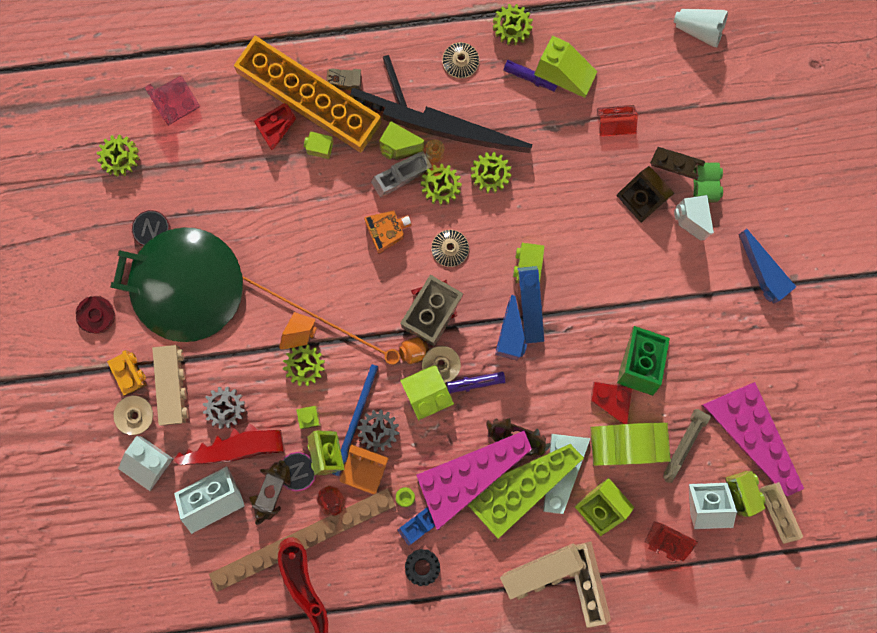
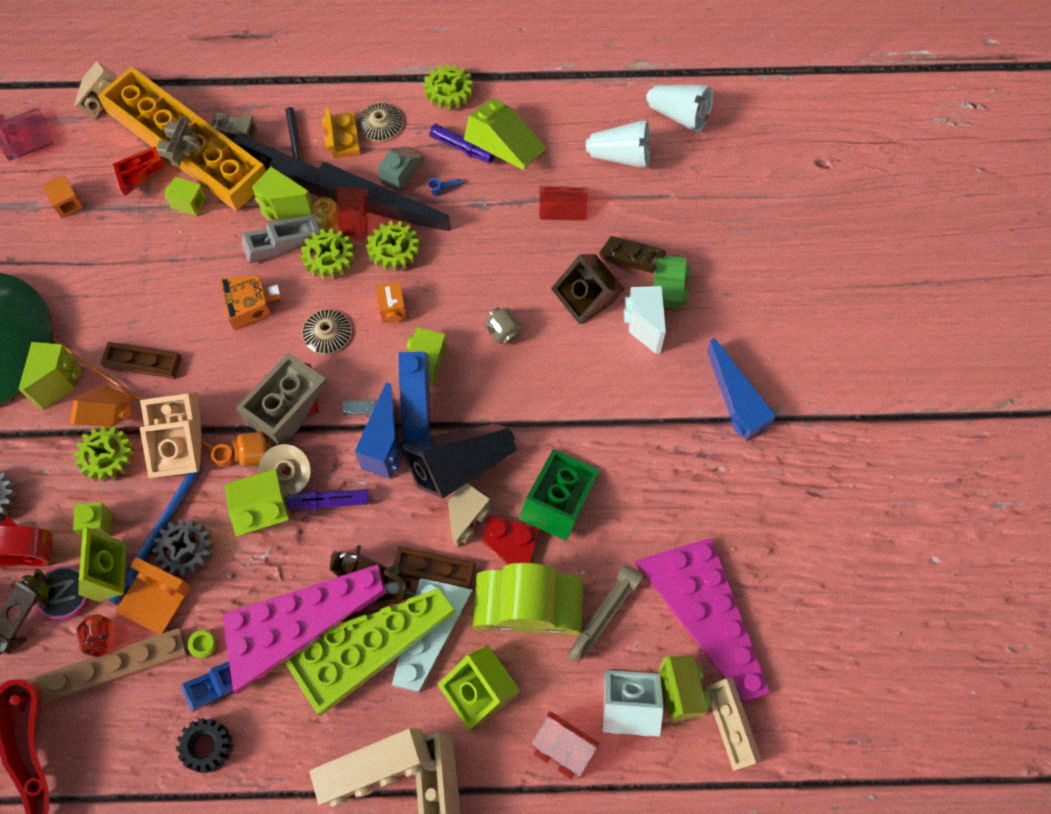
camera: 15 degrees right, 15 degrees down
none -> lime slope [19,342,81,409]
none -> orange brick [42,175,83,219]
none -> tan slope [74,61,118,119]
none -> reddish brown tile [100,342,182,379]
none -> light nougat slope [140,392,201,478]
none -> dark tan hips [156,116,201,167]
none -> light orange bracket [322,108,360,159]
none -> clear red panel [337,187,368,240]
none -> clear light blue pin [343,397,376,418]
none -> orange brick [375,281,407,323]
none -> sand green slope [378,146,425,193]
none -> reddish brown tile [394,546,476,589]
none -> black slope [398,424,517,499]
none -> blue hand [428,178,462,196]
none -> tan slope [448,483,491,547]
none -> dark tan head [485,307,522,345]
none -> light aqua cone [586,120,650,168]

